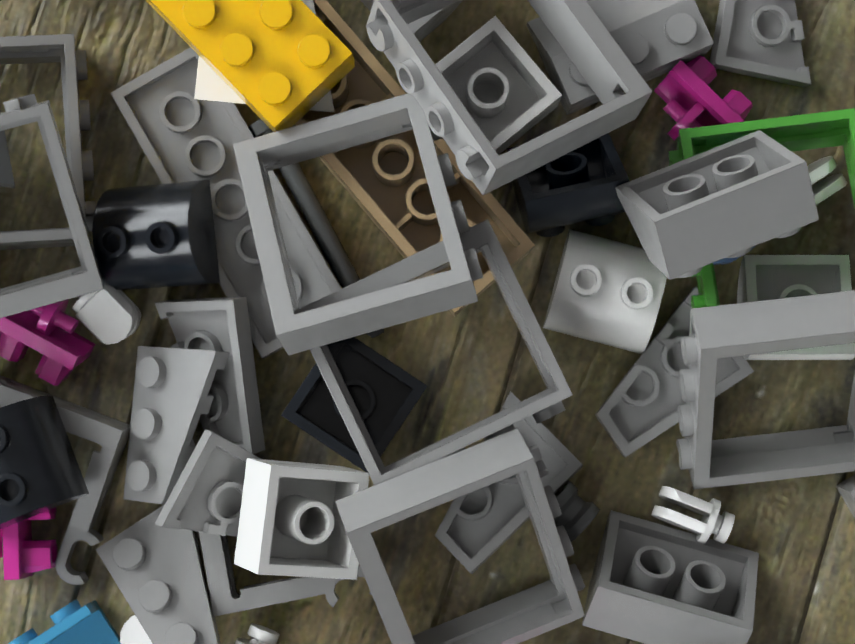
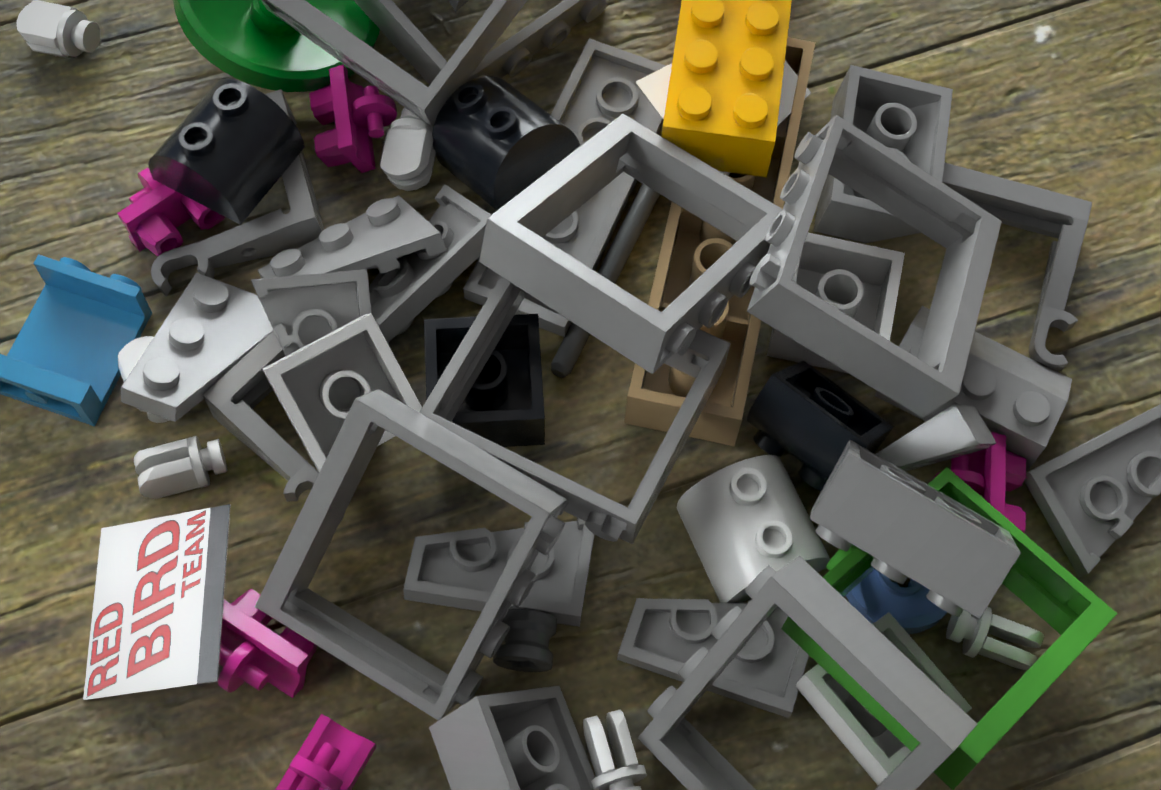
camera: 50 degrees right, 20 degrees down
none -> light grey slope [876,405,996,472]

